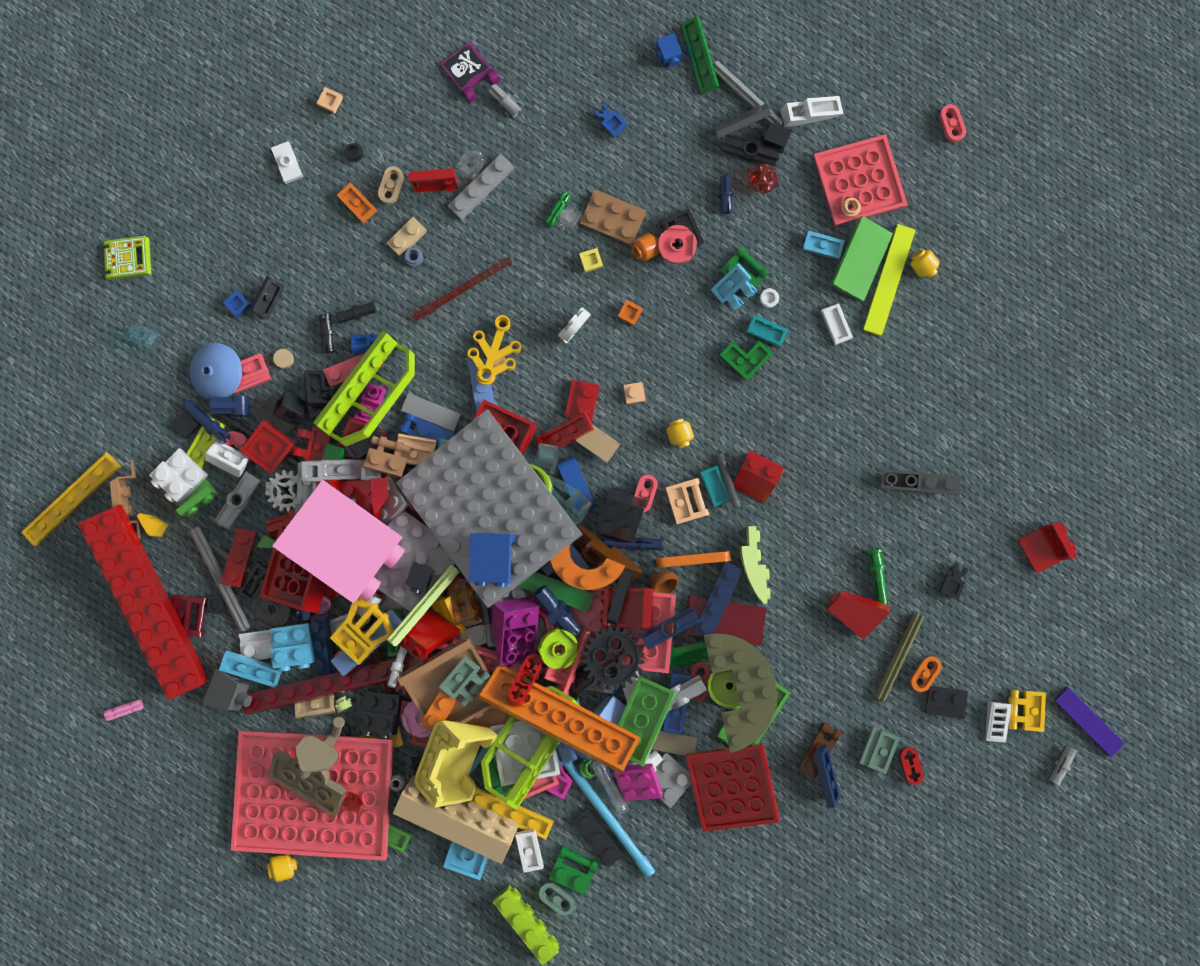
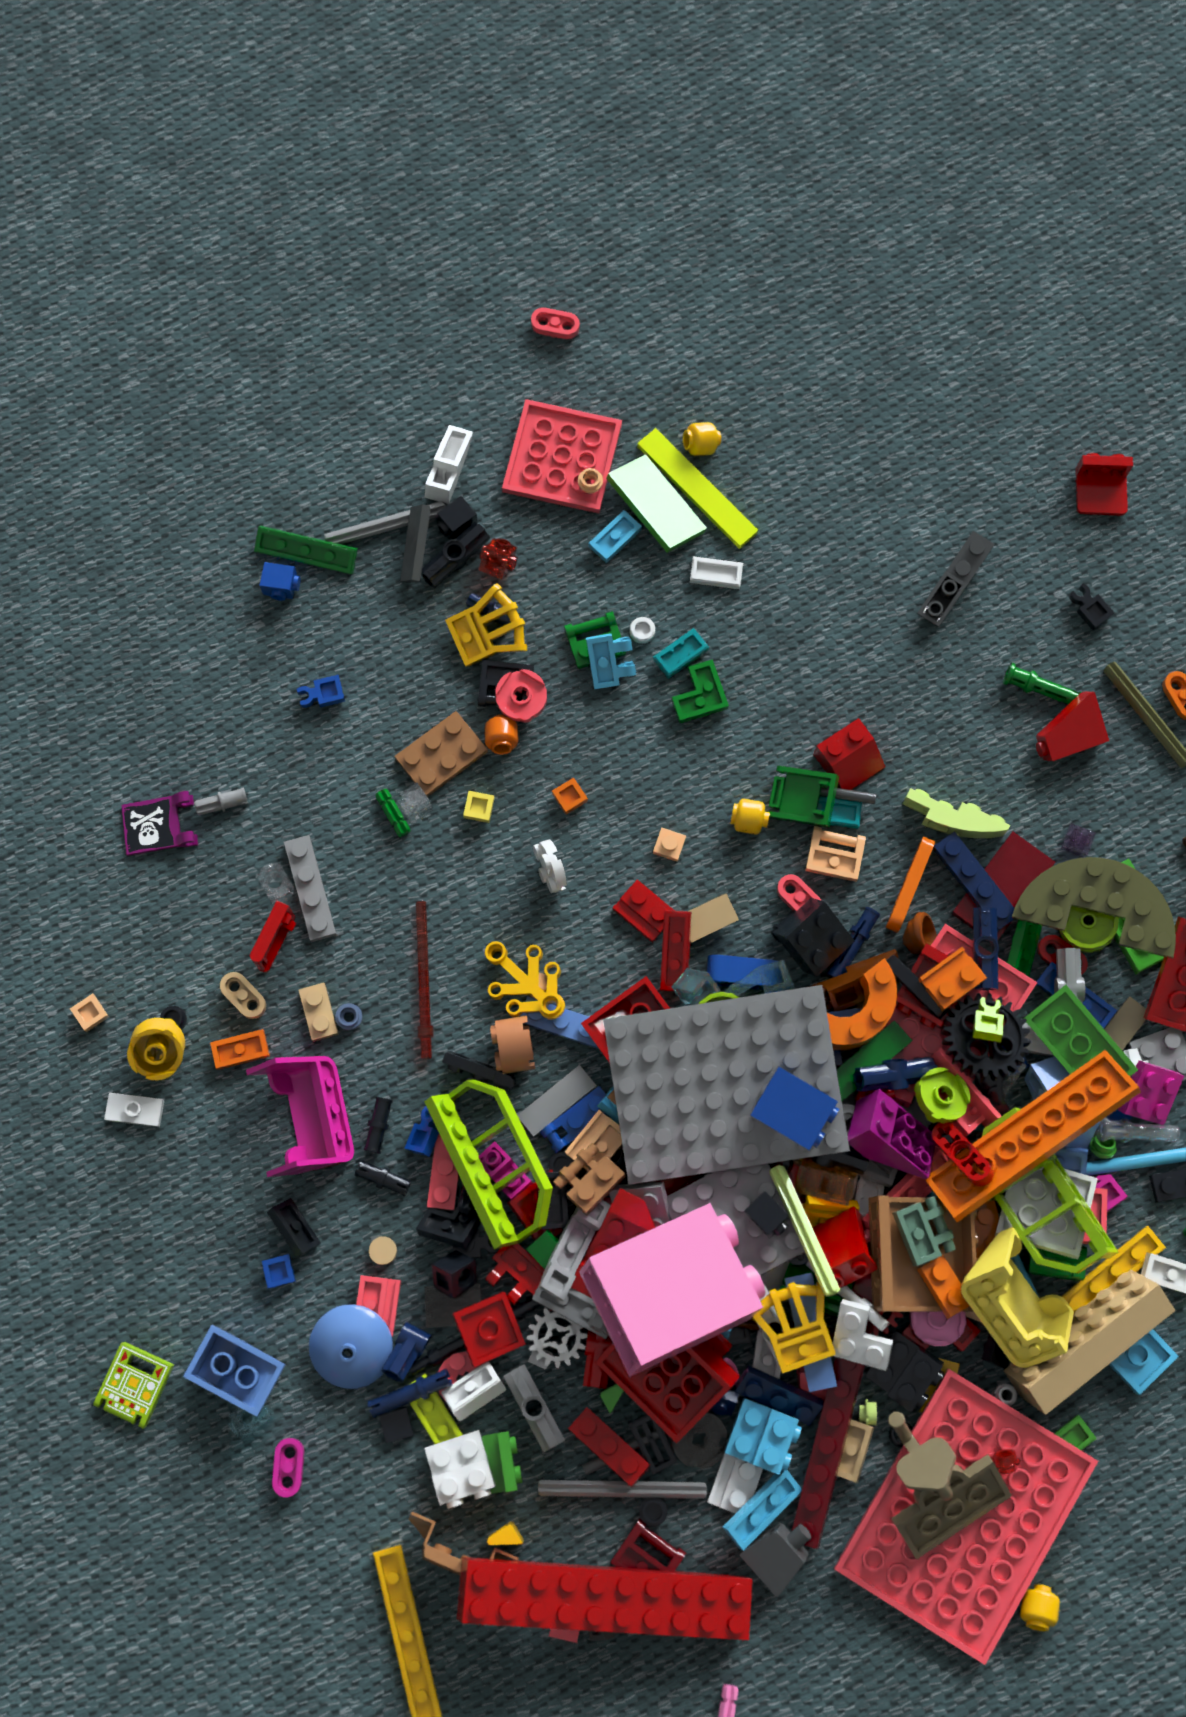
camera: 60 degrees left, 10 degrees down
none -> yellow brick [127,1018,185,1080]
none -> medium blue slope [183,1325,286,1417]
none -> dark pink windscreen [246,1056,354,1177]
none -> dark pink plate [272,1438,305,1497]
none -> black hinge [442,1051,517,1091]
none -> yellow plate [445,583,527,667]
none -> nougat brick [490,1016,535,1074]
none -> green container [768,766,839,828]
none -> white plate [833,1299,893,1371]
none -> orange plate [918,946,987,1011]
none -> plate [973,997,1004,1043]
none -> clear purple tile [1060,823,1096,858]

